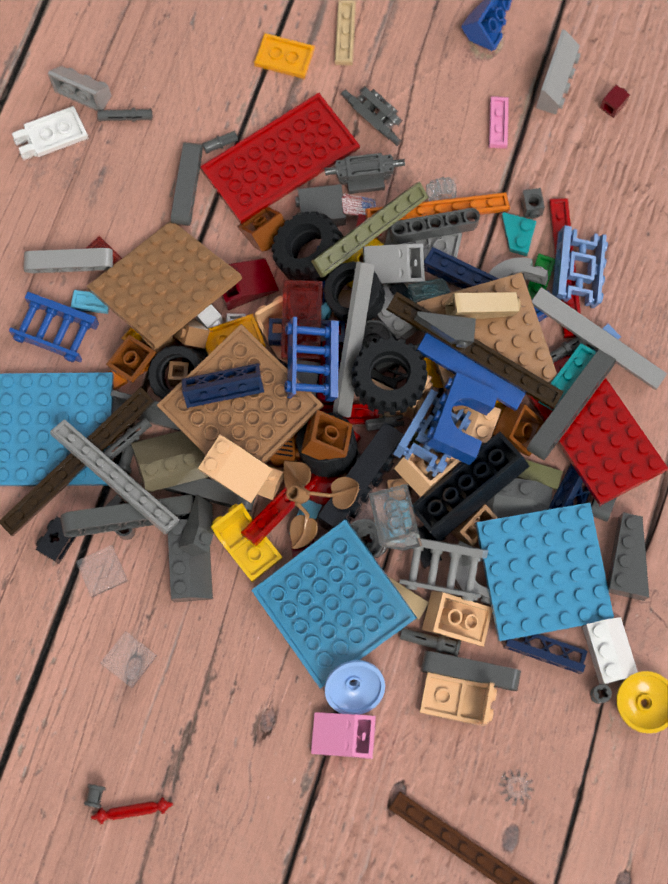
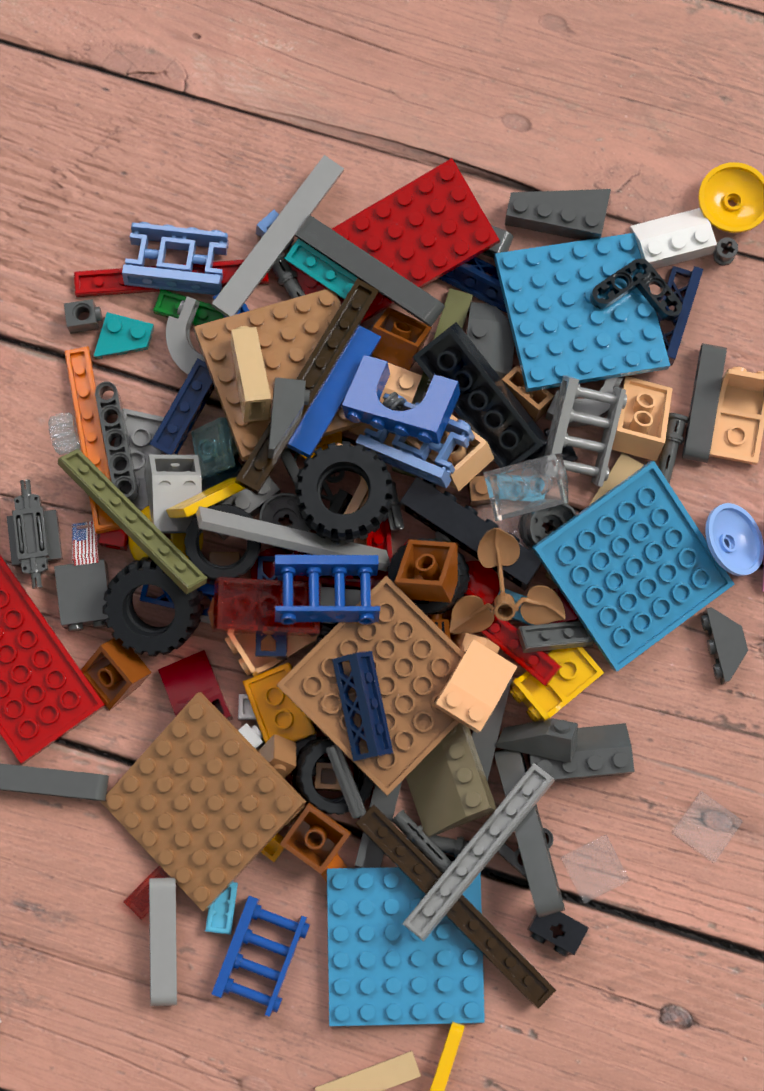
camera: 90 degrees left, 5 degrees up
none -> yellow tile [166,478,246,518]
none -> dark grey axle [326,744,366,818]
none -> dark grey bush [382,392,405,411]
none -> dark grey tile [517,621,595,653]
none -> black beam [590,258,682,321]
none -> dark grey slope [701,607,748,685]

